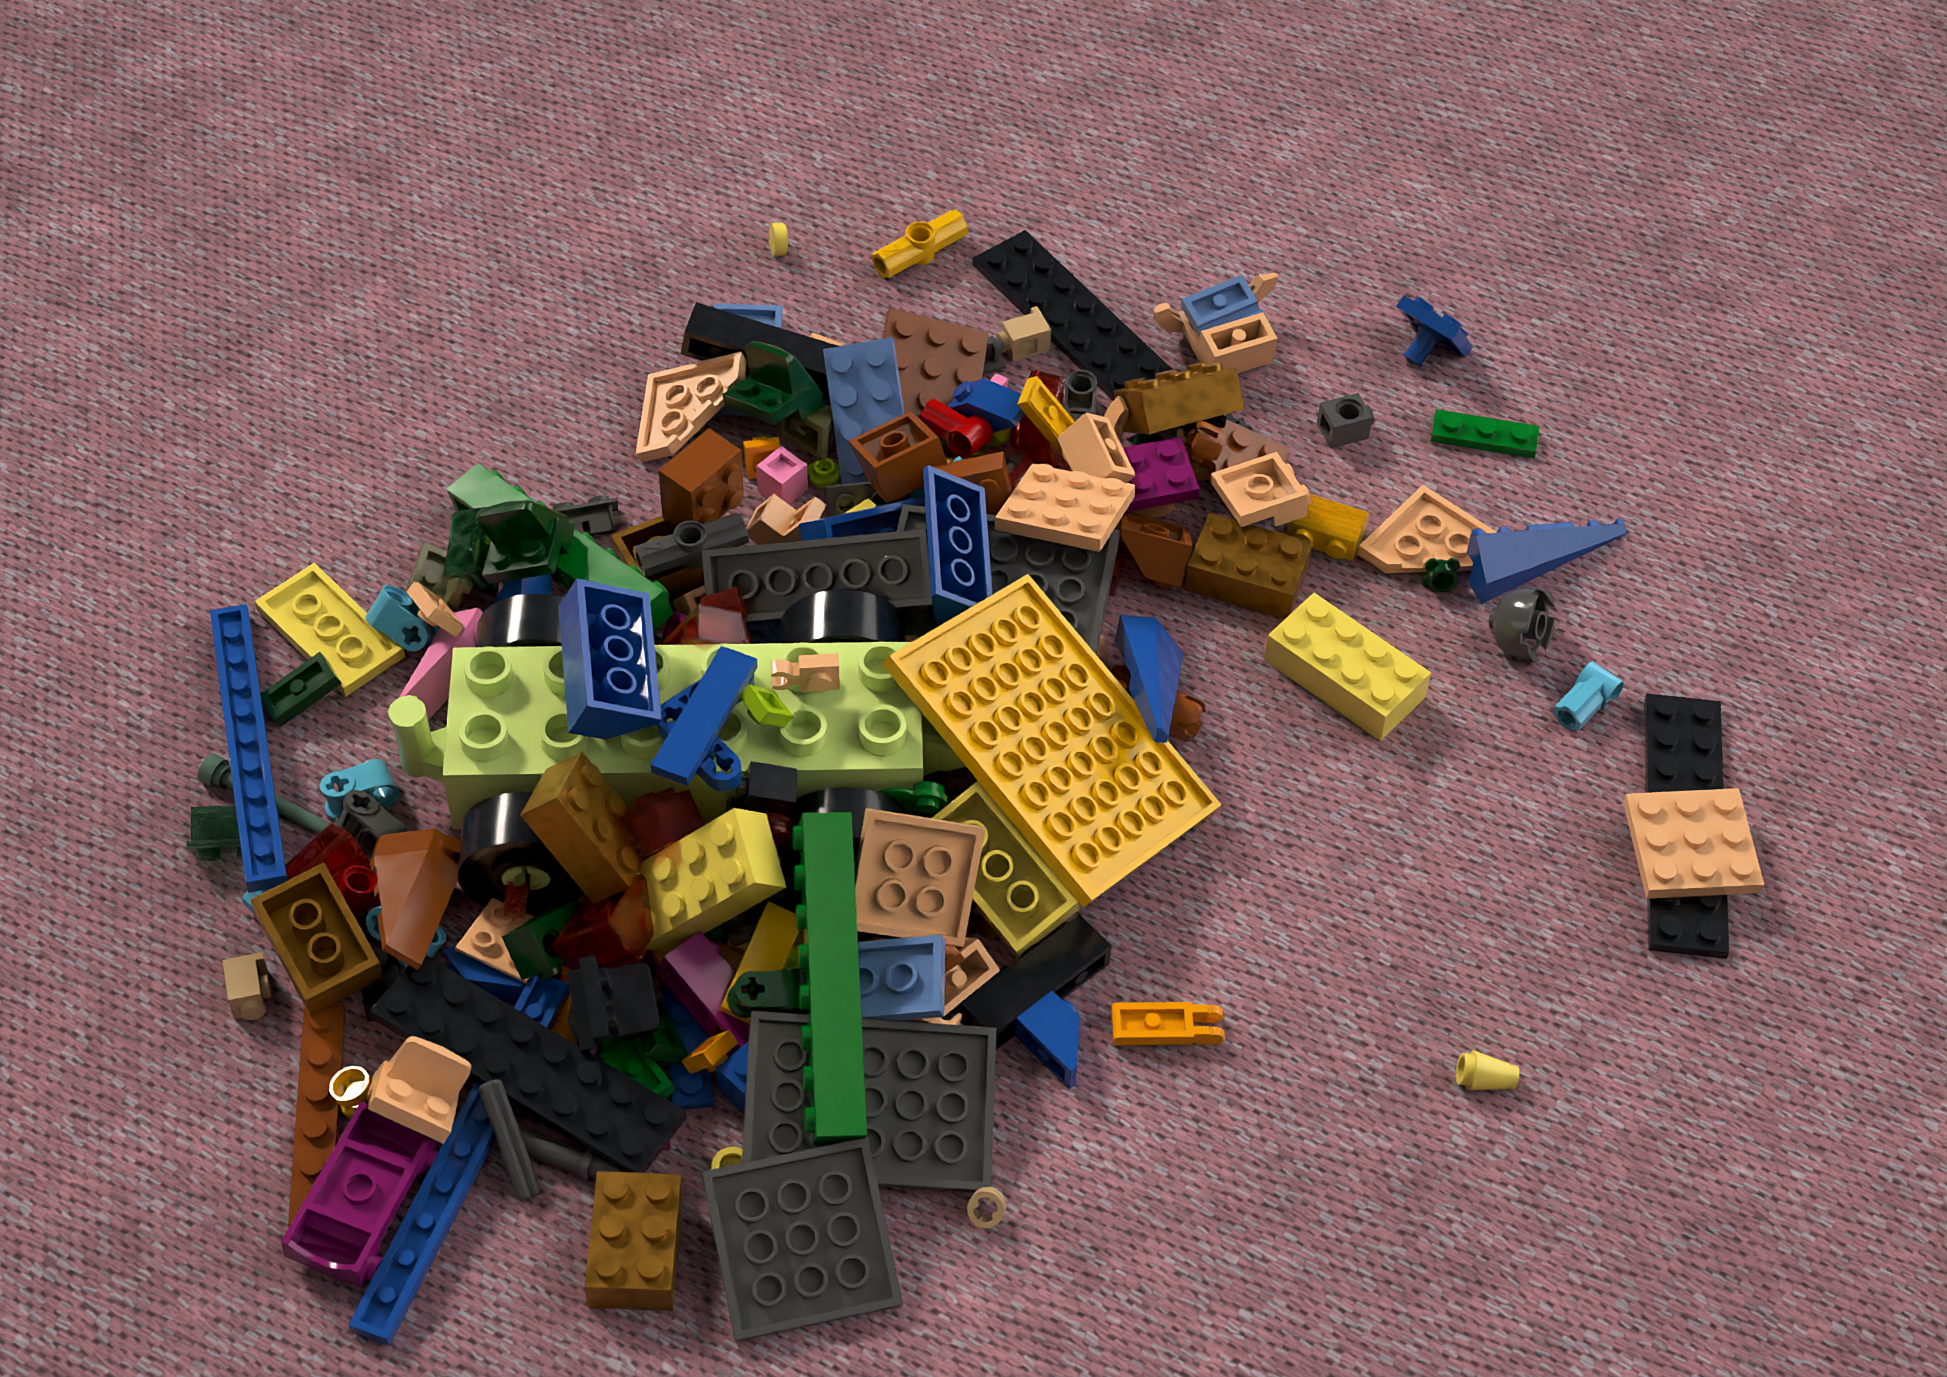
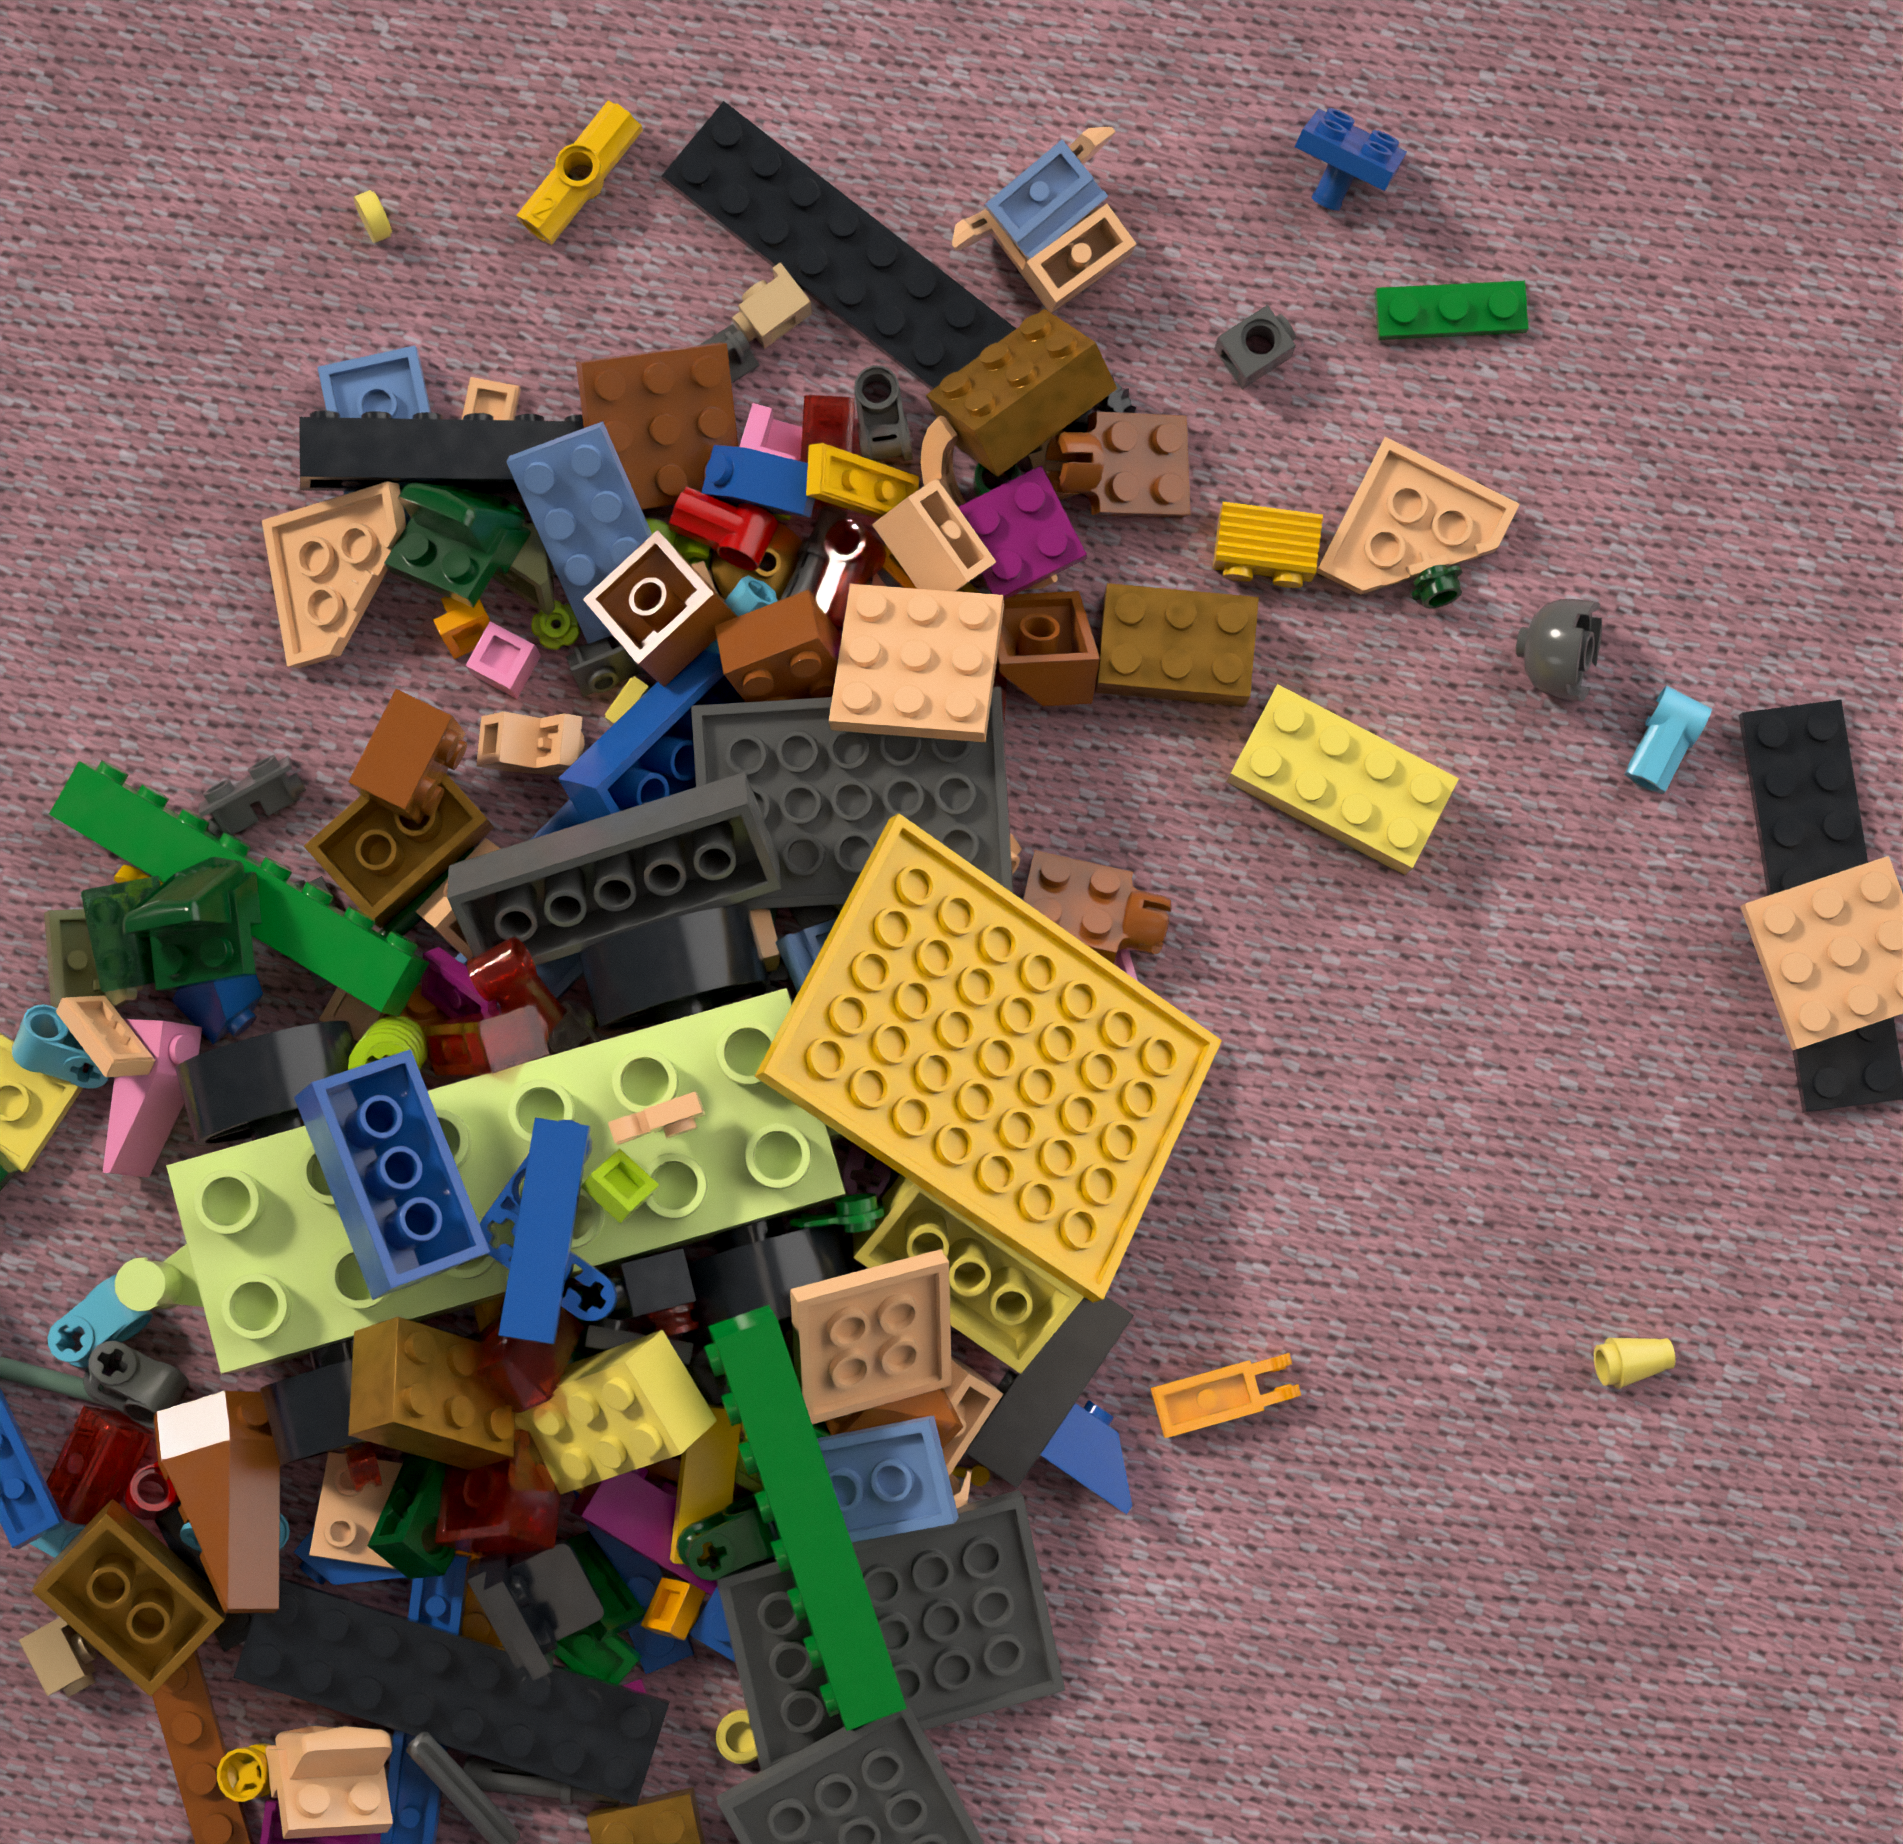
camera: 15 degrees left, 30 degrees up
dark grey piece [633,513,749,577] -> none
blue slope [923,465,993,625] -> none
tan bush [967,1187,1007,1228] -> none
blue wedge [1115,615,1183,743] -> none
light nougat plate [1211,452,1311,527] -> none
blue wedge [1467,518,1627,604] -> none

